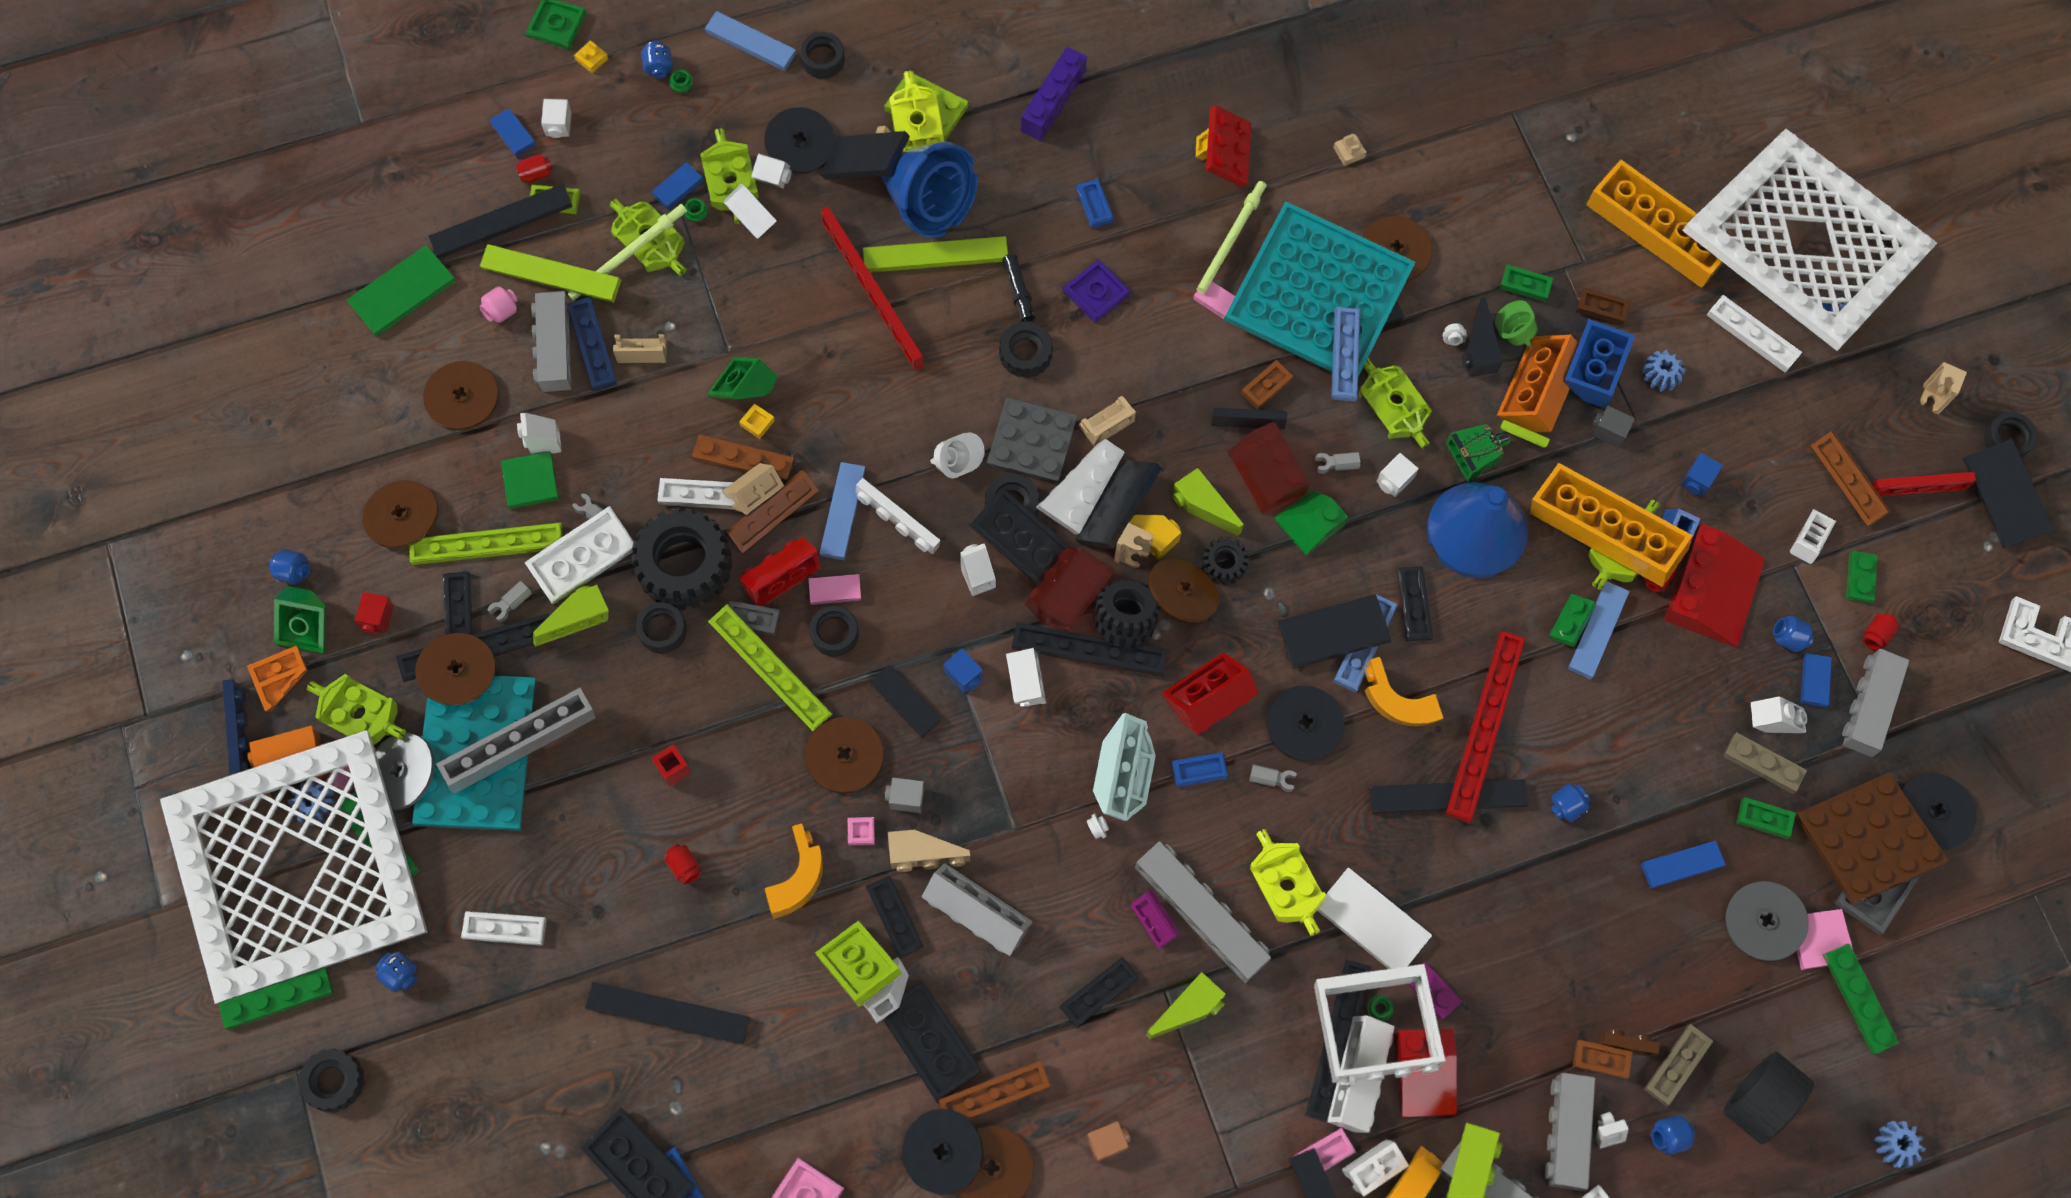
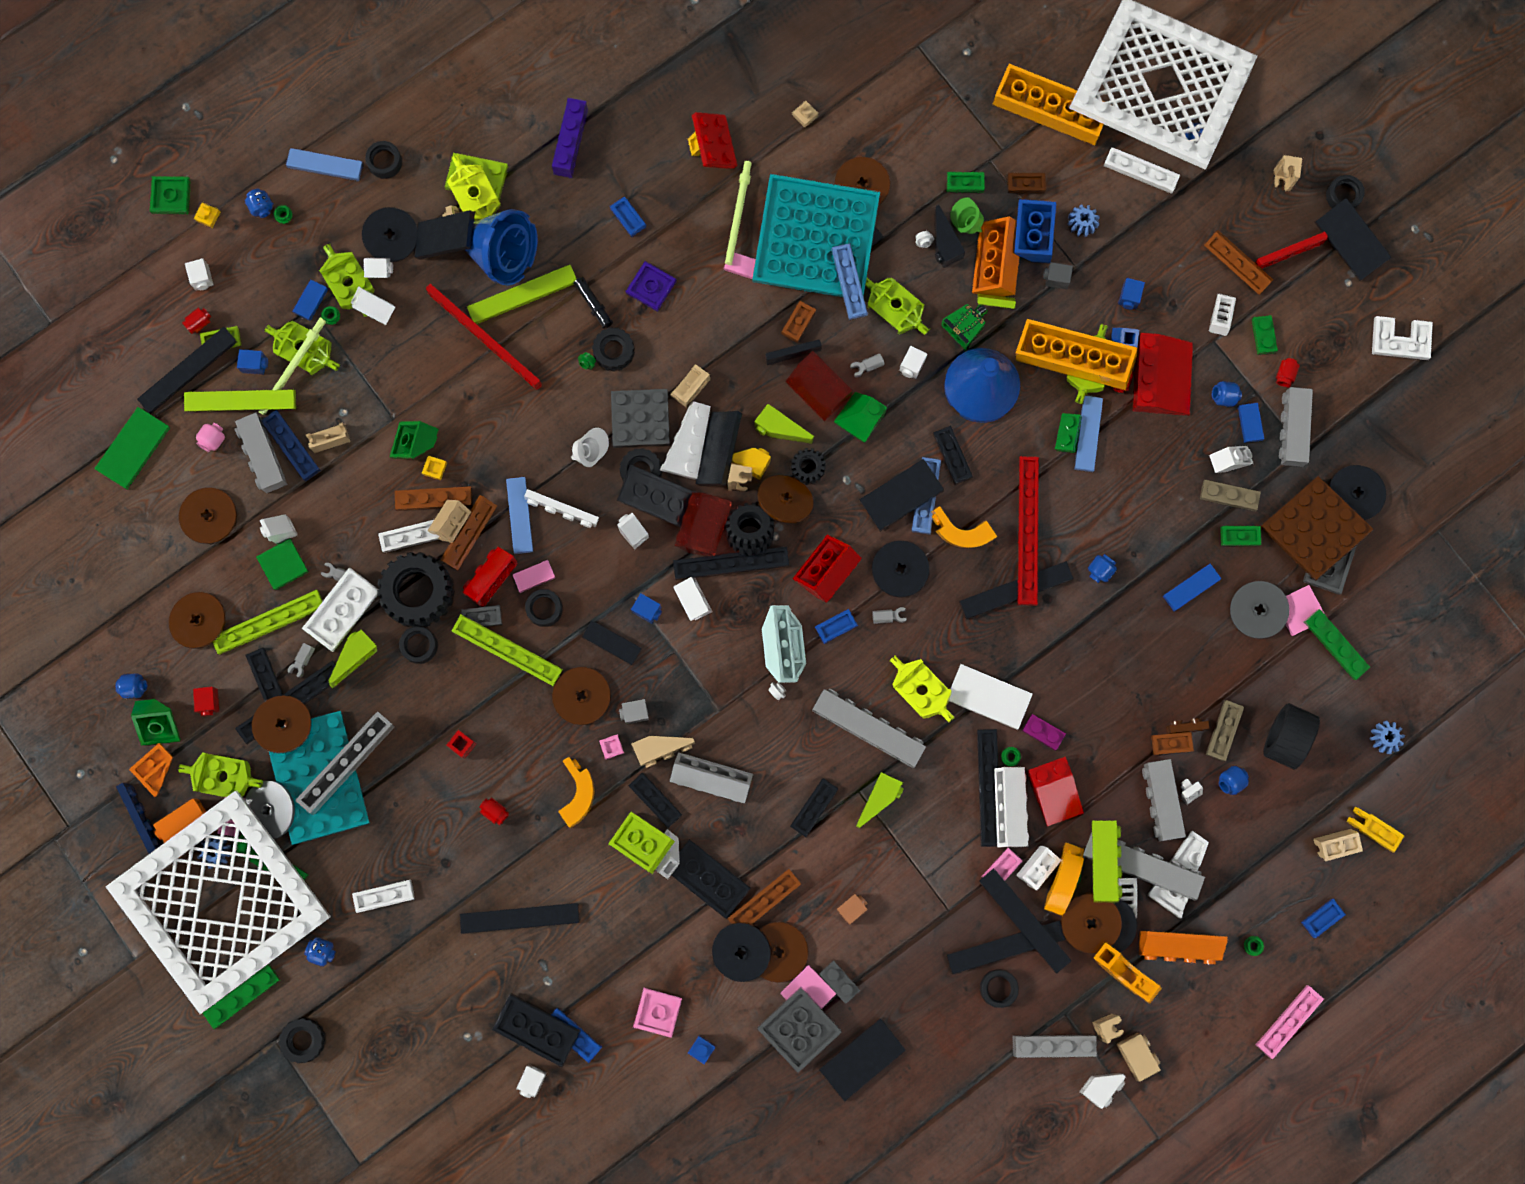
camera: 15 degrees left, 10 degrees up
blue tile [489,108,536,157] -> none
magenta plate [1130,889,1181,949] -> none
white window [1314,964,1445,1085] -> none
none -> blue brick [237,350,268,375]
none -> green plate [578,352,596,370]

